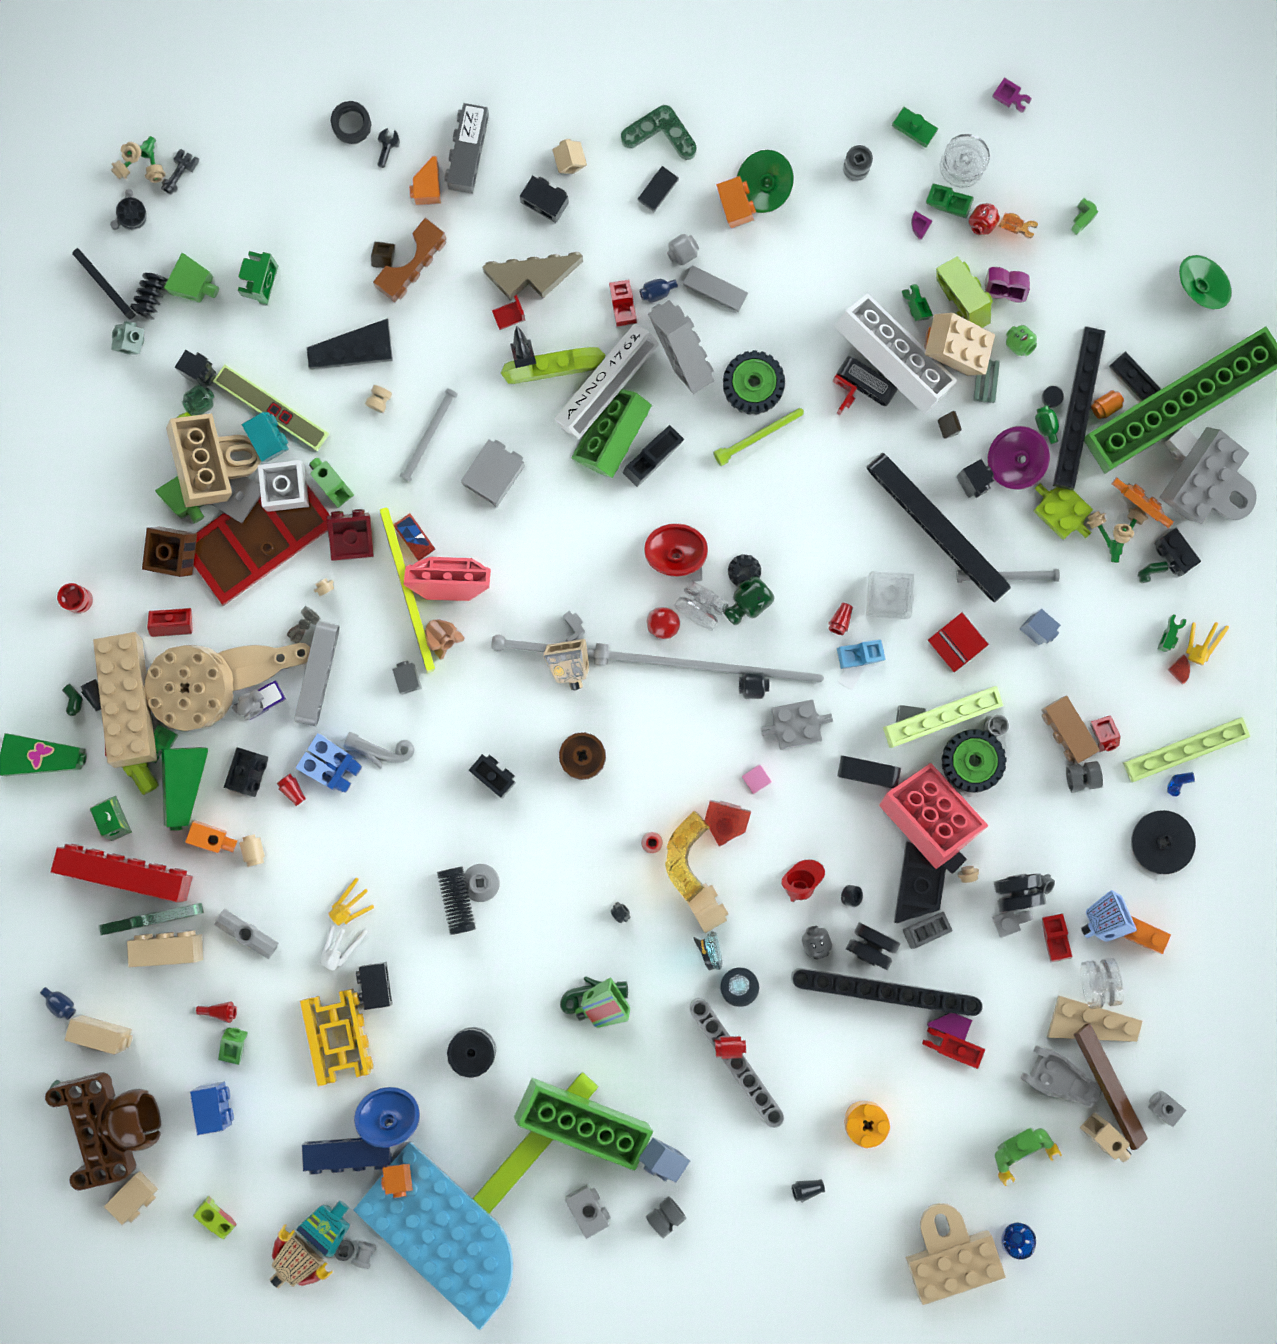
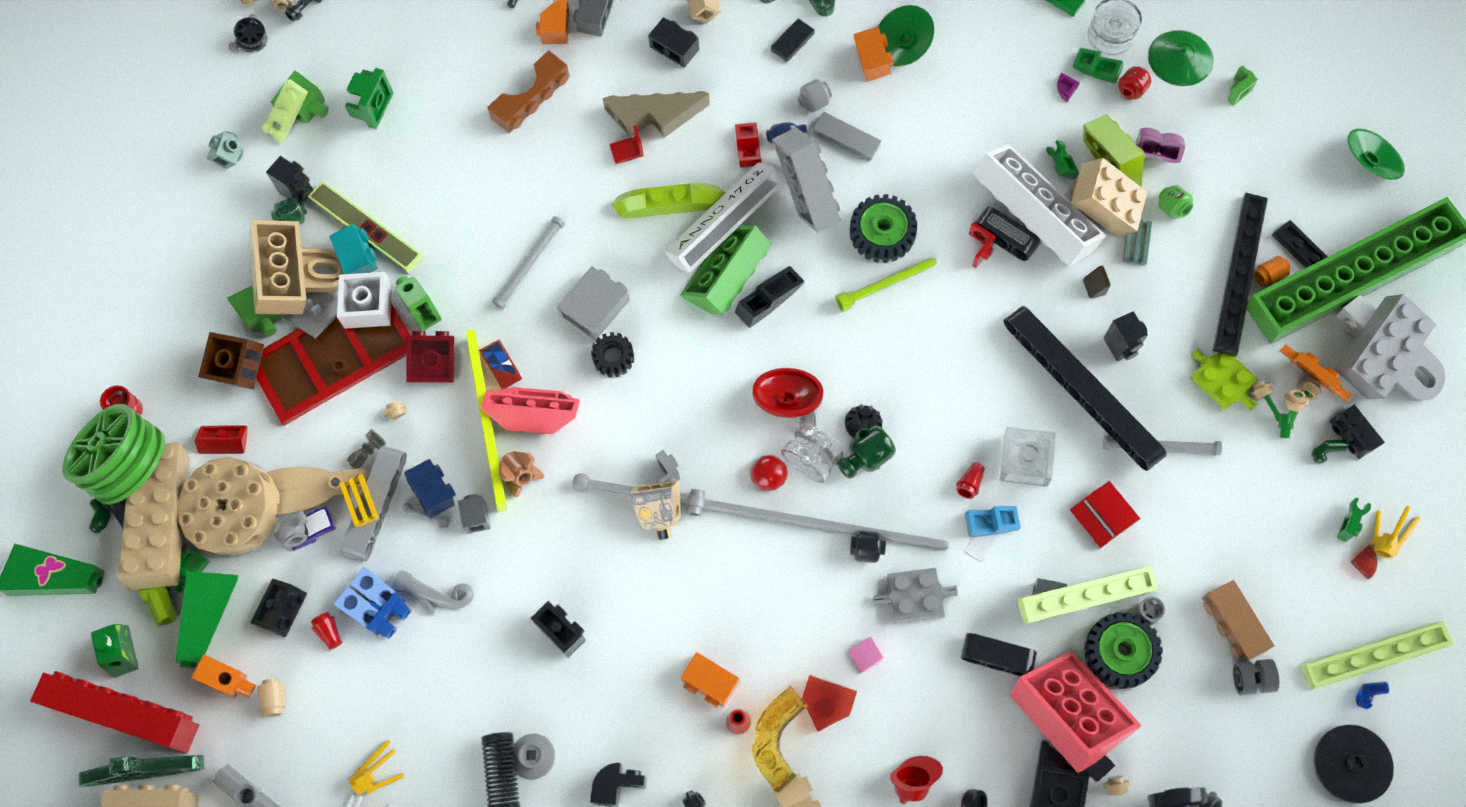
camera: 10 degrees right, 15 degrees down
black tile [72,247,136,320] -> none
black piece [130,272,168,320] -> none
black wing [307,318,393,370] -> none
tan wheel [365,385,392,413] -> none
dark brown slope [371,241,395,268] -> none
black tile [510,326,536,368] -> none
reddish brown wheel [559,732,606,780] -> none
dark grey wheel [843,145,873,181] -> none
magenta dish [987,426,1050,490] -> none
clear orange plate [998,213,1038,238] -> none
sand blue brick [1020,608,1061,645] -> none
green plant [1035,405,1059,444] -> none
black tile [1041,386,1064,408] -> none
bracket [1090,715,1121,752] -> none
none -> bright green wheel [62,404,165,505]
none -> yellowish green plate [261,79,308,143]
none -> yellow tile [339,474,379,528]
none -> light grey hinge [402,503,449,529]
none -> dark blue brick [404,458,456,519]
none -> black brick [590,763,647,807]
none -> black tyre [591,332,634,378]
none -> orange brick [680,652,740,708]
none -> green hat [1148,30,1214,86]

